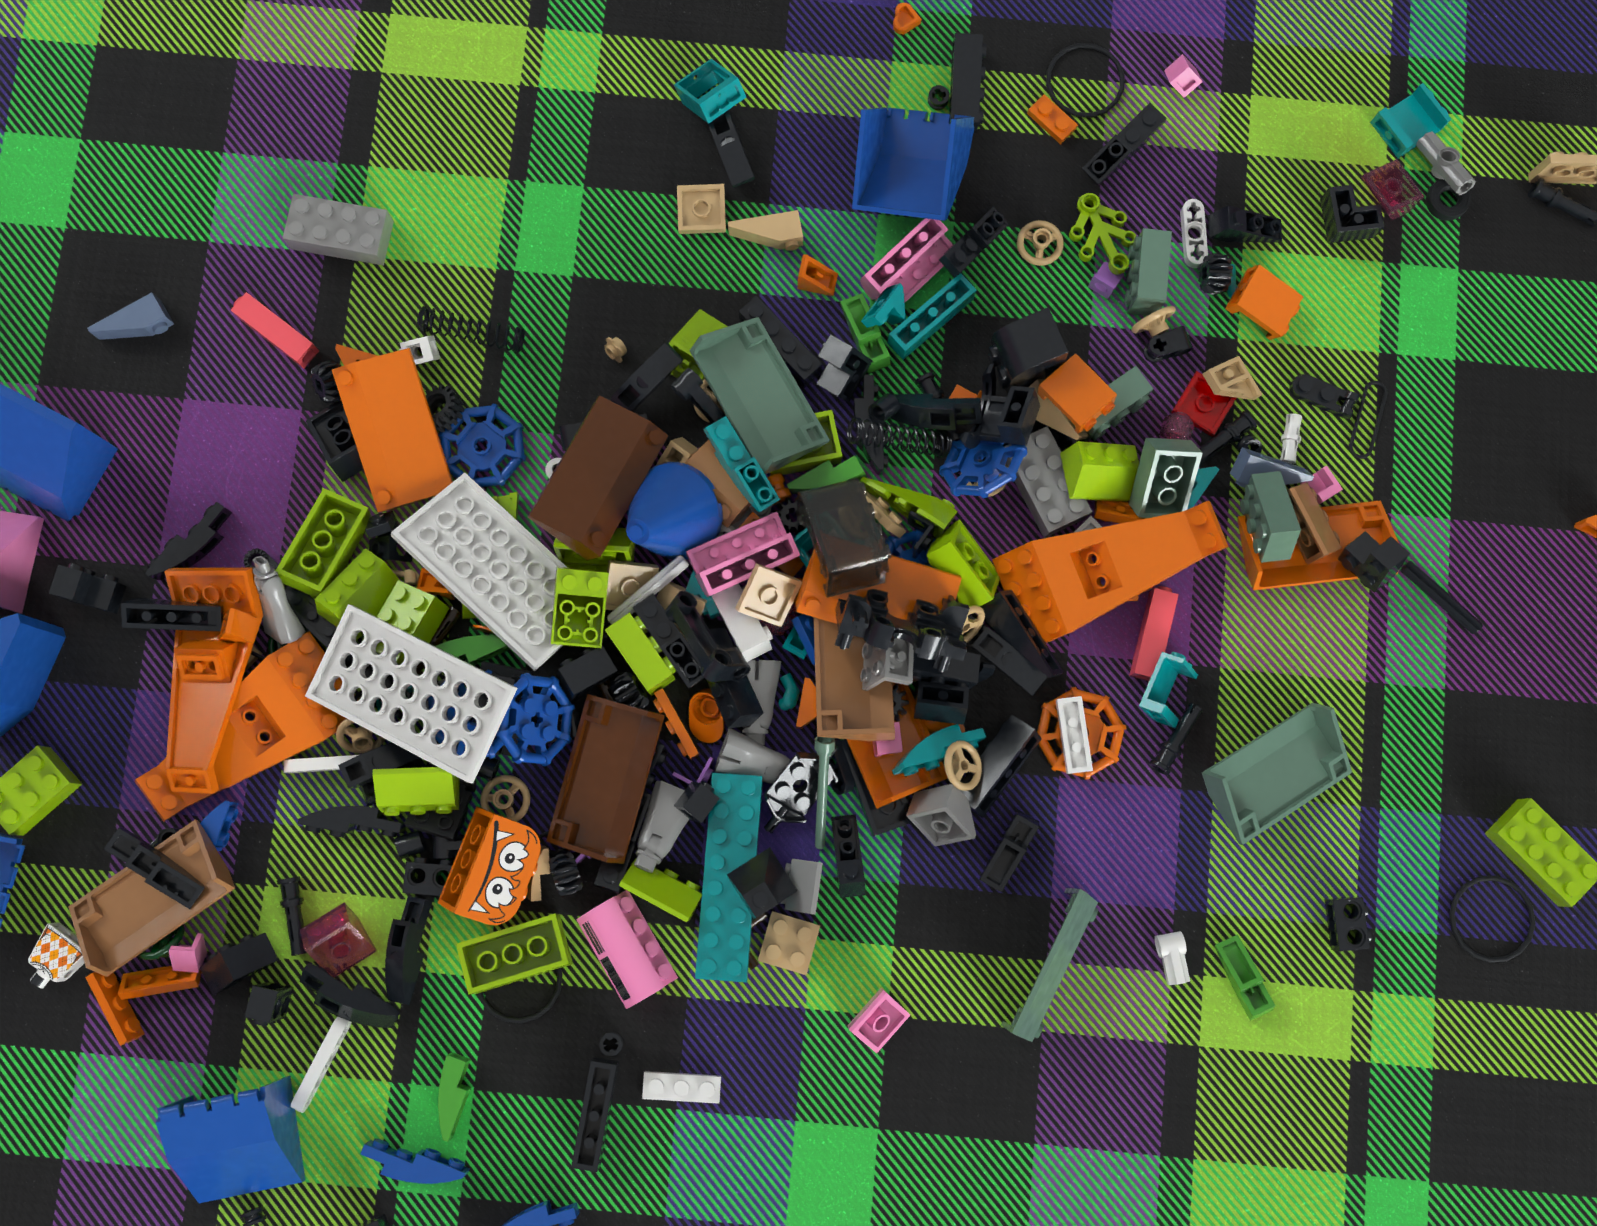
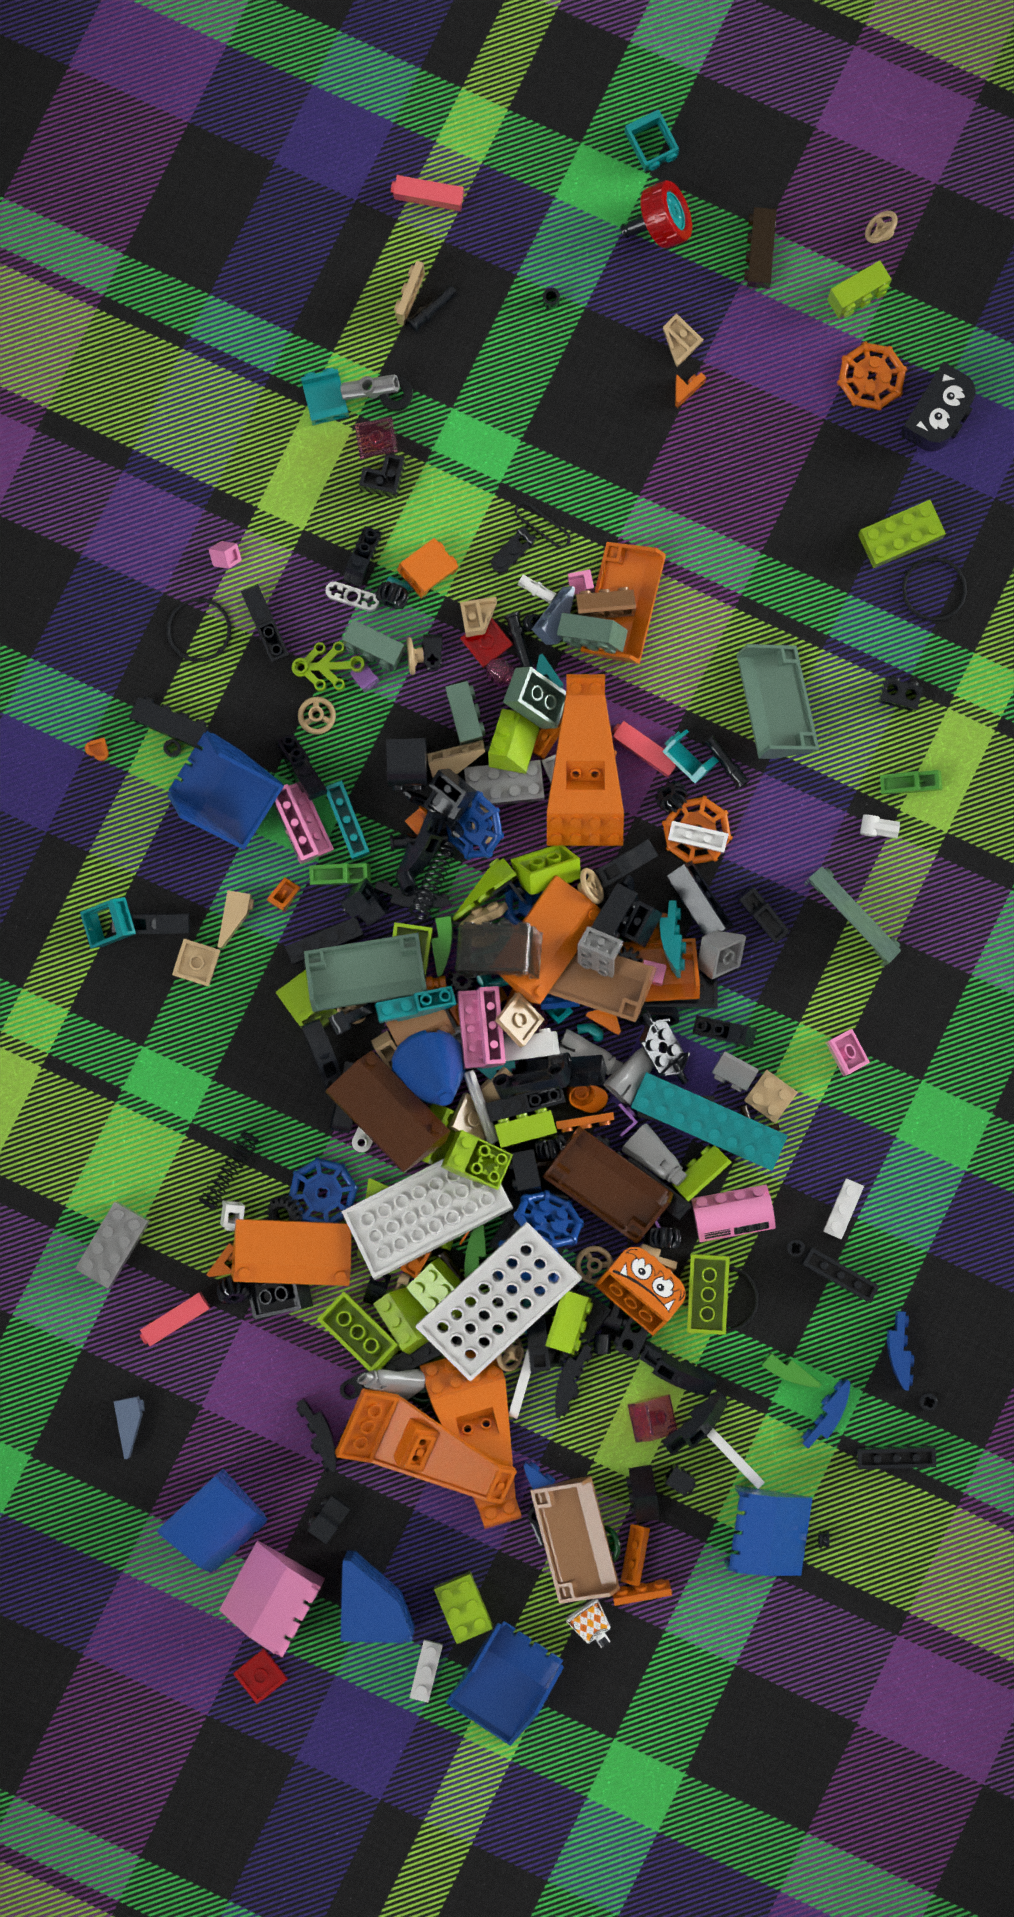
camera: 60 degrees left, 5 degrees up
black slope [104,826,205,909] -> none
black slope [121,598,223,631] -> none
bright pink panel [169,933,207,973] -> none
orange slope [219,608,258,643] -> none
black pin [277,876,308,956] -> none
black bracket [365,510,399,538] -> none
tan plate [605,337,627,363] -> none
black brick [674,781,719,823] -> none
black slope [727,847,797,919] -> none
sand green piece [814,737,835,850] -> none
black gear [835,589,970,672] -> none
teal slope [861,284,906,328] -> none
tan piece [944,740,982,791] -> none
black slope [981,590,1064,678] -> none
orange plate [1027,94,1078,145] -> none
orange panel [1037,353,1117,434] -> none
black brick [1338,531,1410,593] -> none
black axle [1401,561,1483,634] -> none
none -> black gear [655,780,689,814]

